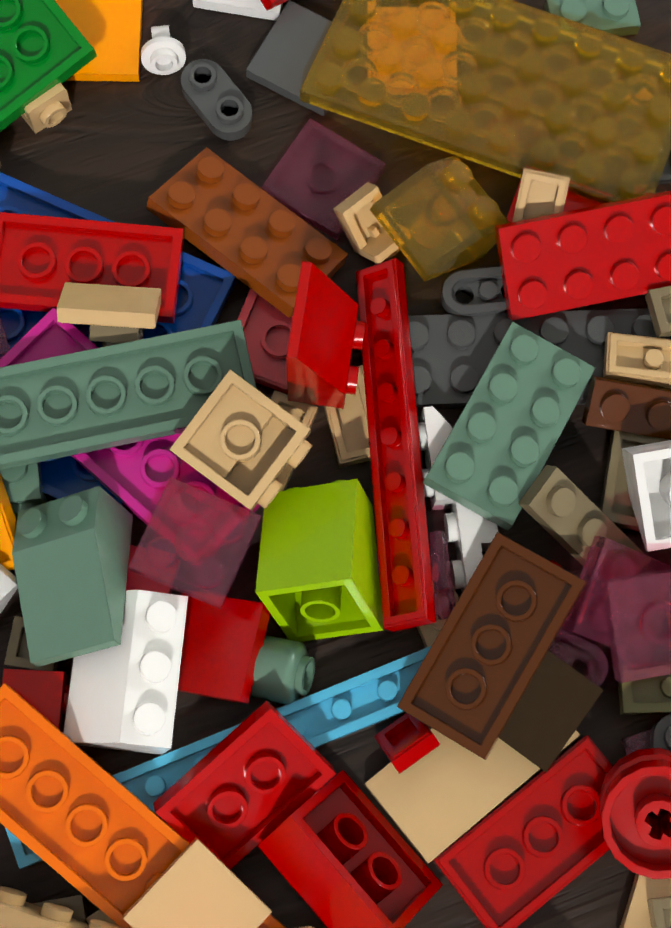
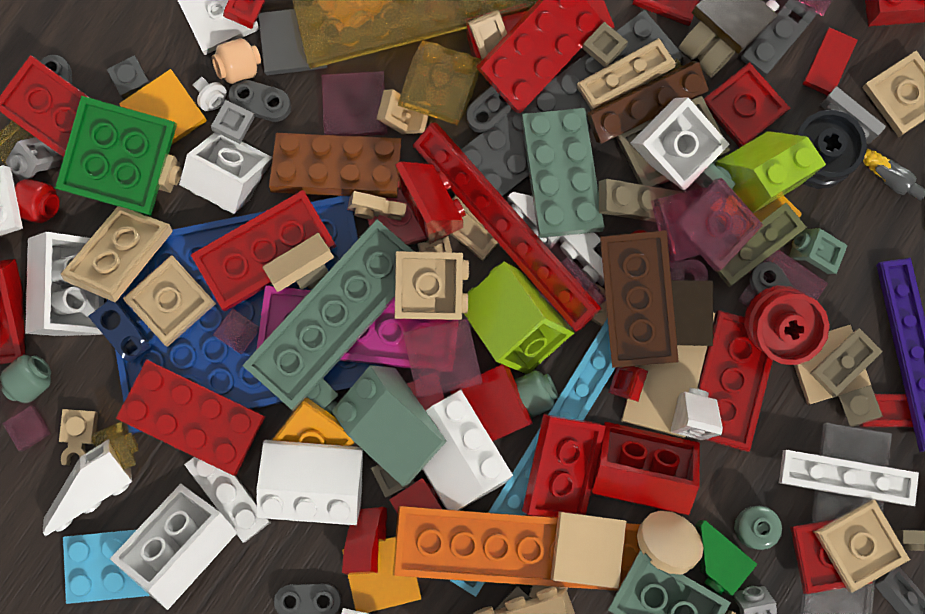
camera: 30 degrees left, 5 degrees up
none -> white slope [179,132,273,214]
none -> light grey plate [211,100,254,144]
none -> light nougat head [212,38,261,84]
none -> tan plate [347,191,407,220]
none -> white slope [670,388,723,440]

